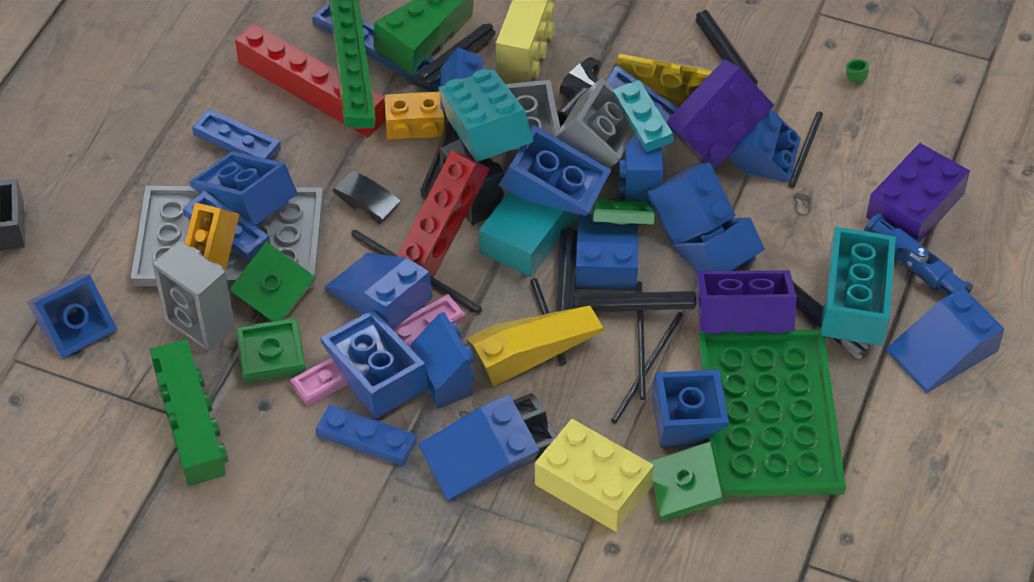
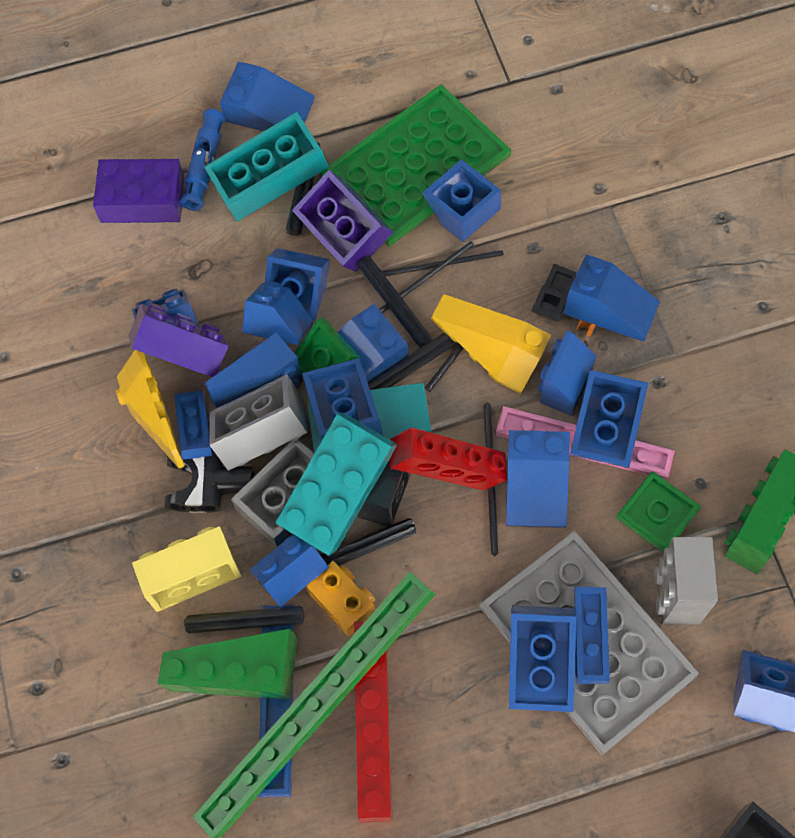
camera: 125 degrees left, 15 degrees up
light orange brick [185,203,240,270] -> none
plate [192,109,281,160] -> none
green plate [229,241,316,322] -> none
blue plate [315,404,417,467] -> none
black slope [332,170,401,224] -> none
light yellow brick [535,419,654,532] -> none
teal plate [612,80,674,152] -> none
plate [649,442,726,522] -> none
black axle [696,10,758,86] -> none
black axle [788,111,823,188] -> none
green hinge [846,59,869,84] -> none

